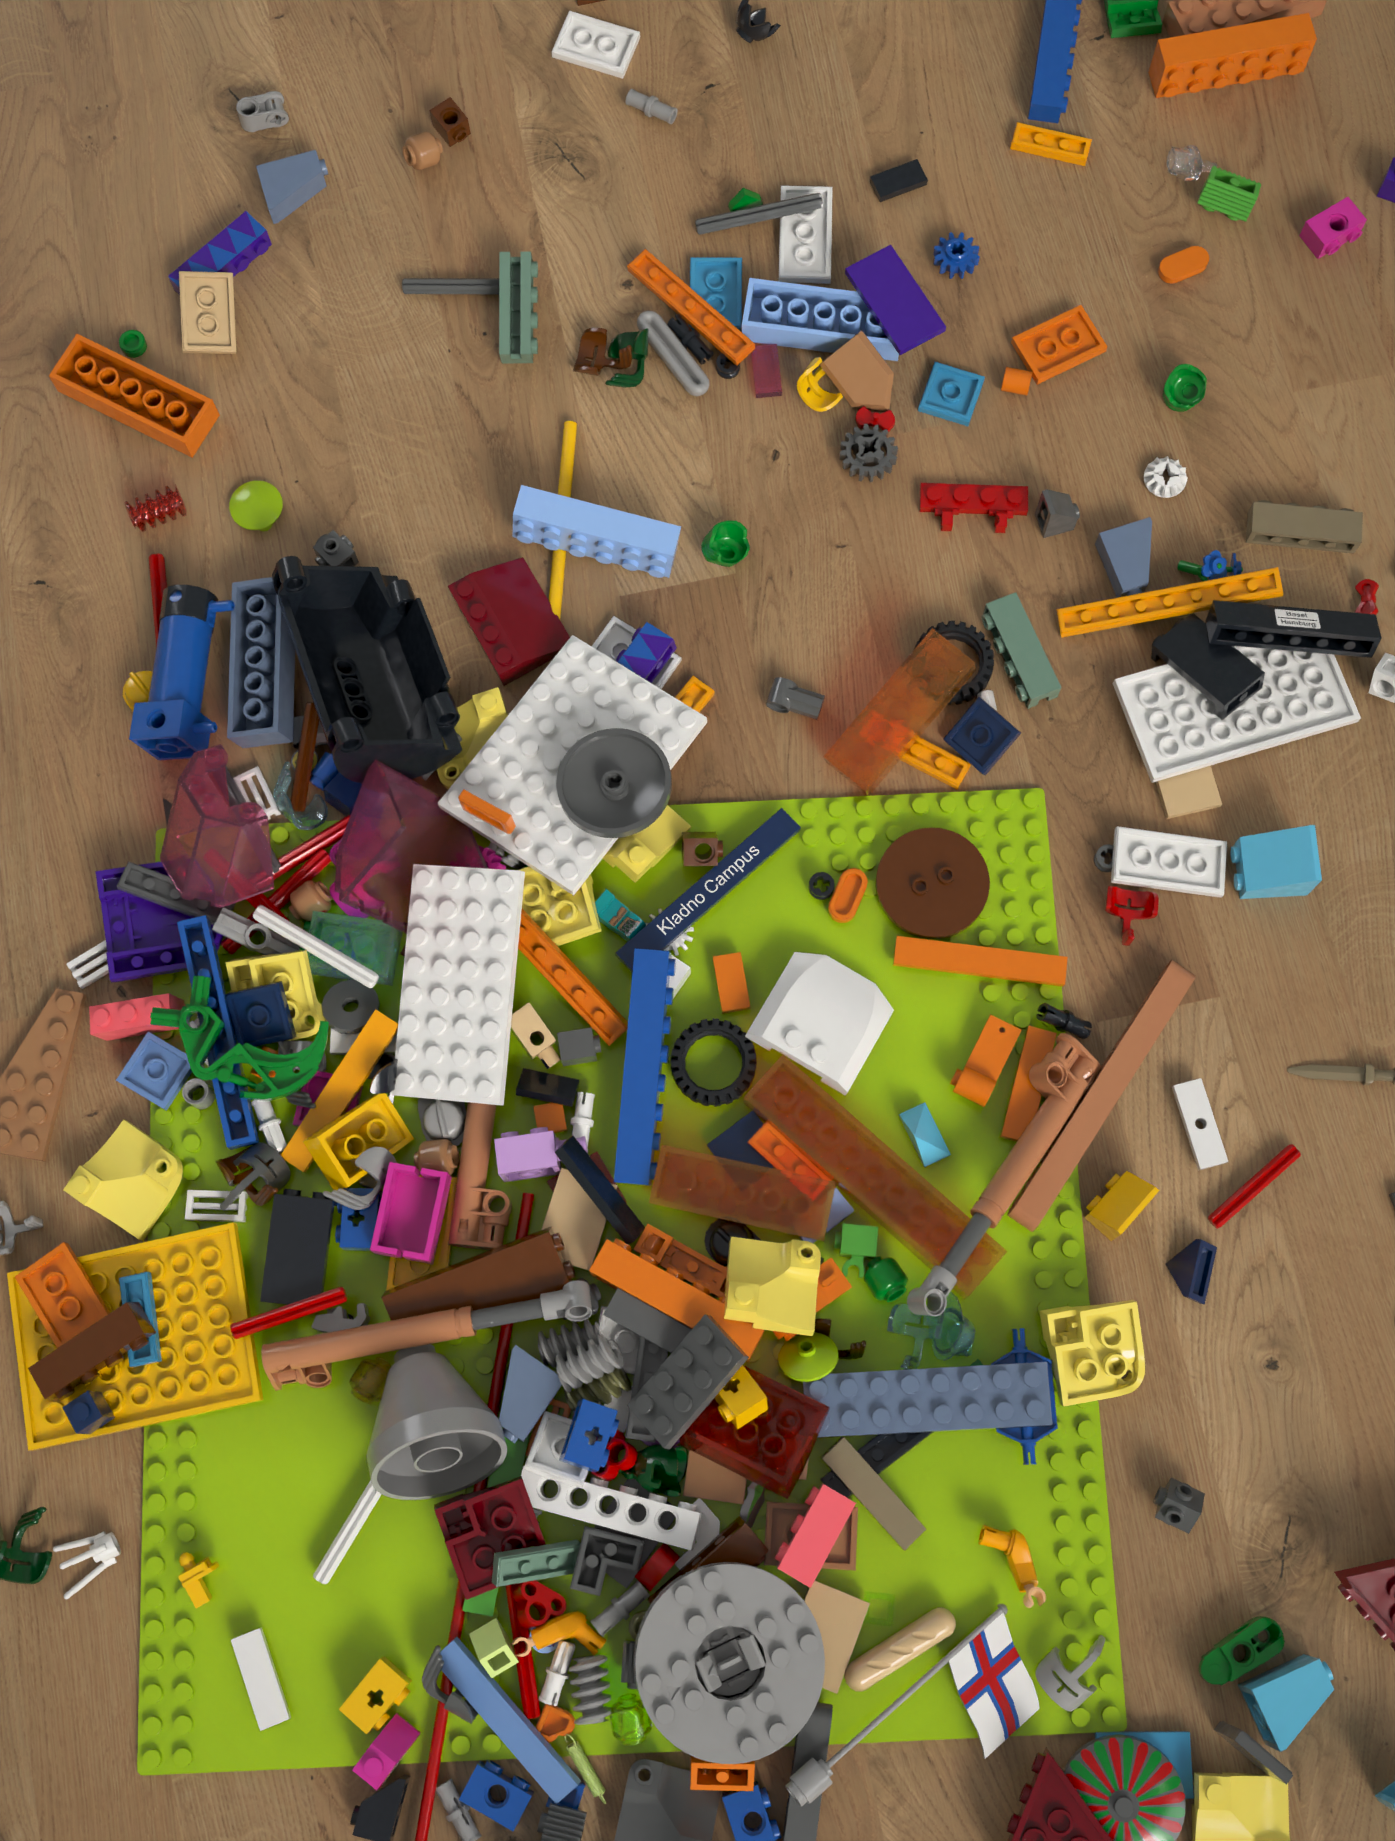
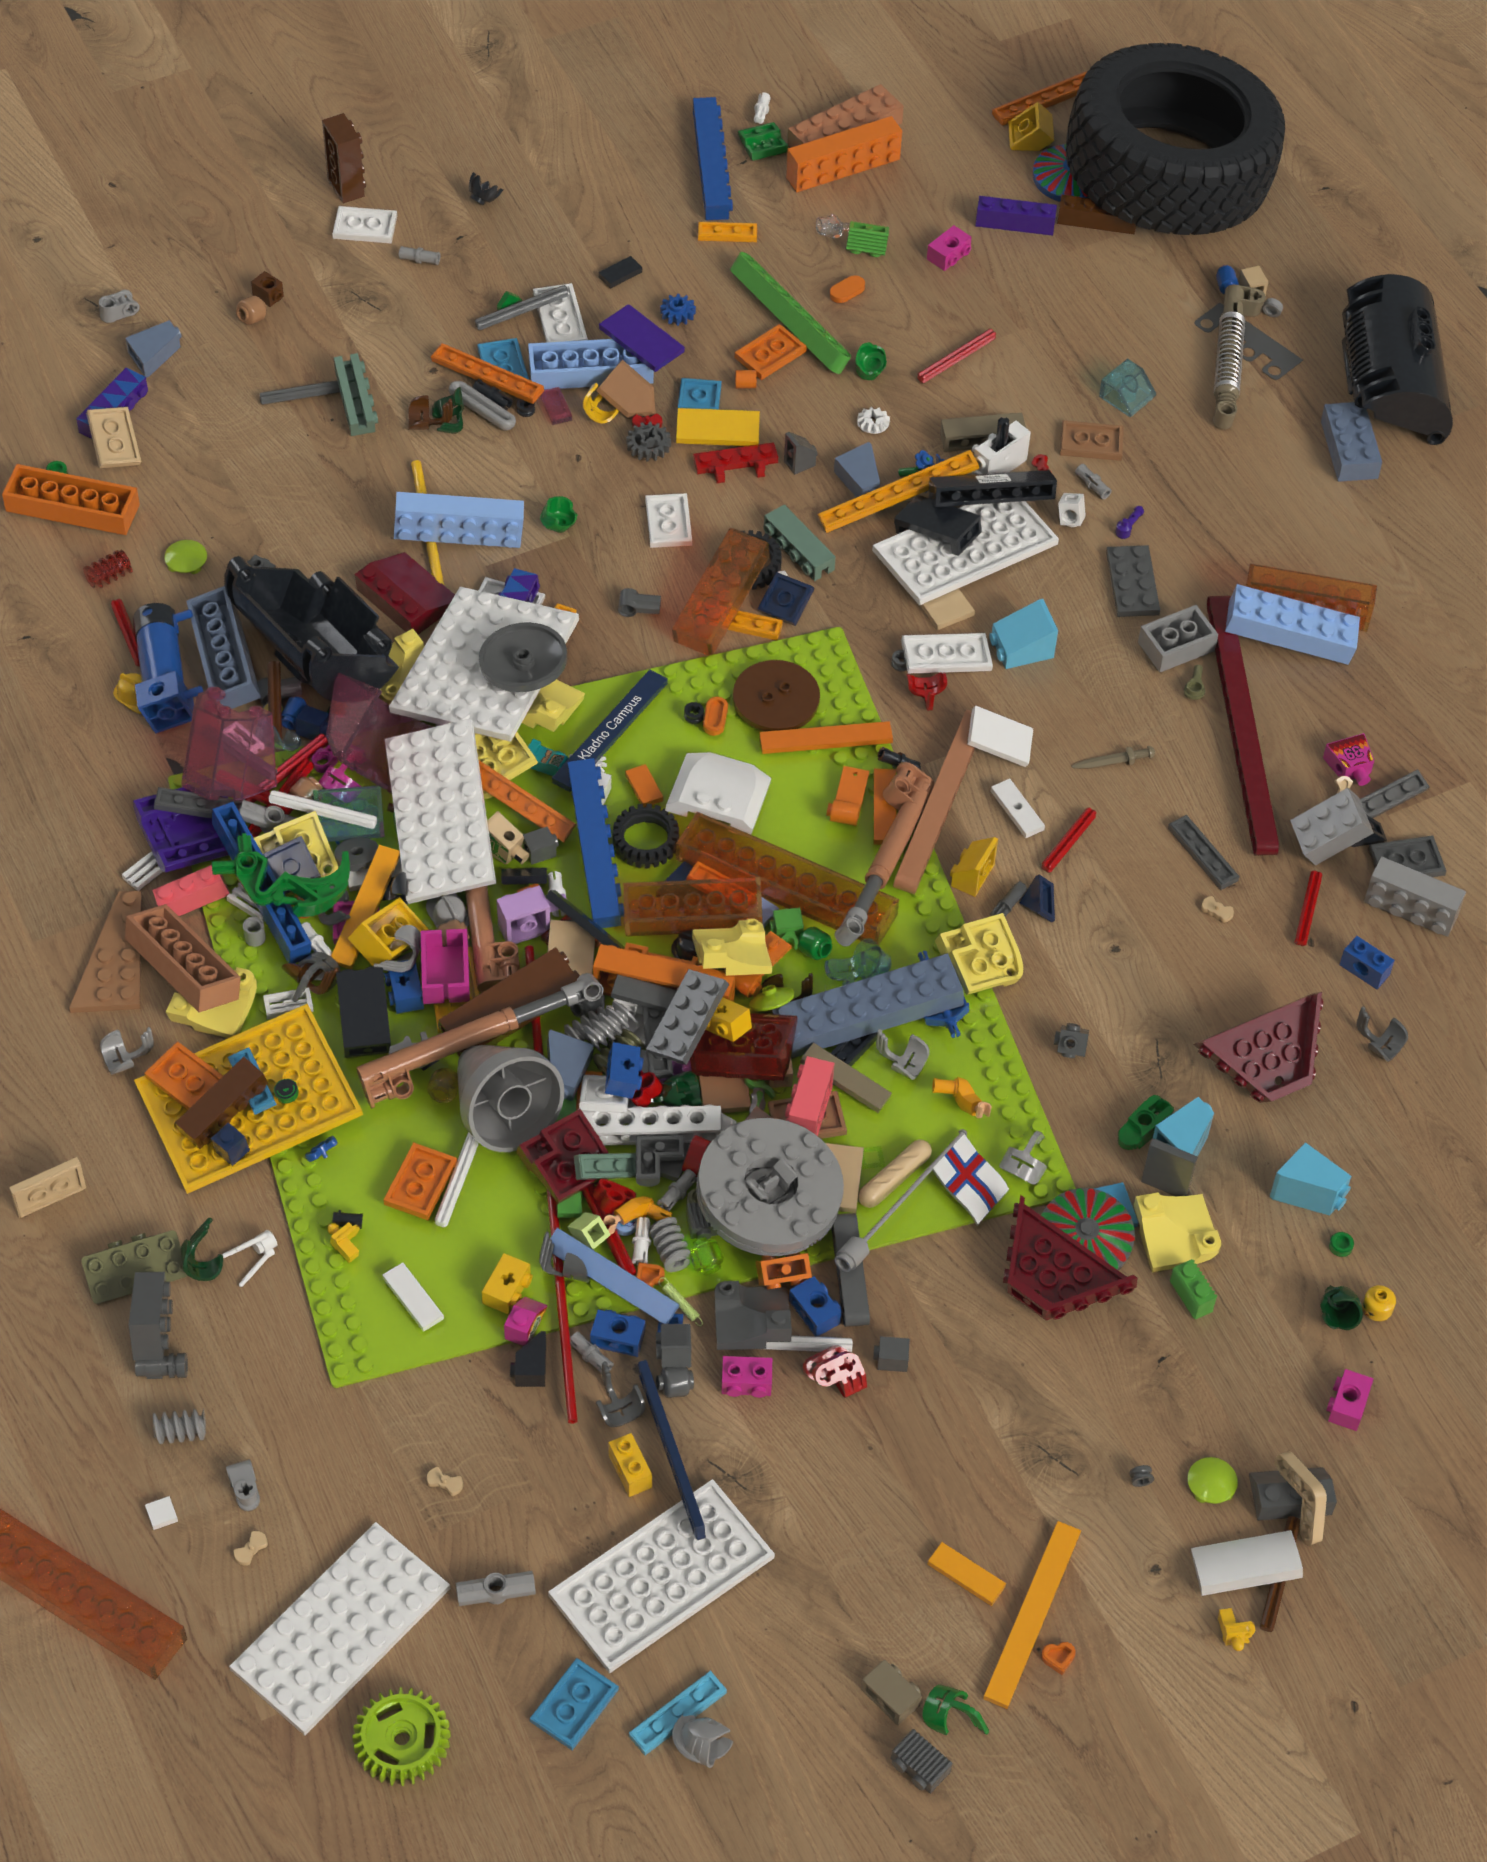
camera: 20 degrees left, 20 degrees down
medium blue plate [116,1032,192,1111] -> none
red axle [230,1287,347,1339] -> none
orange tile [458,789,516,834] -> none
reddish brown brick [682,832,723,866] -> none
medium azure slope [899,1102,951,1167] -> none
none -> nougat brick [125,904,241,1012]
none -> tile [274,1079,299,1103]
none -> blue piece [305,1136,338,1162]
none -> black pin [333,1210,363,1229]
none -> orange plate [383,1142,457,1220]
none -> white tile [645,493,692,548]
none -> yellow tile [676,408,760,446]
none -> bright green beam [730,252,852,374]
none -> light grey helmet [876,1029,929,1080]
none -> axle [917,329,996,383]
none -> white tile [967,706,1033,767]
none -> white piece [972,417,1031,475]
none -> dark grey piece [990,881,1027,917]

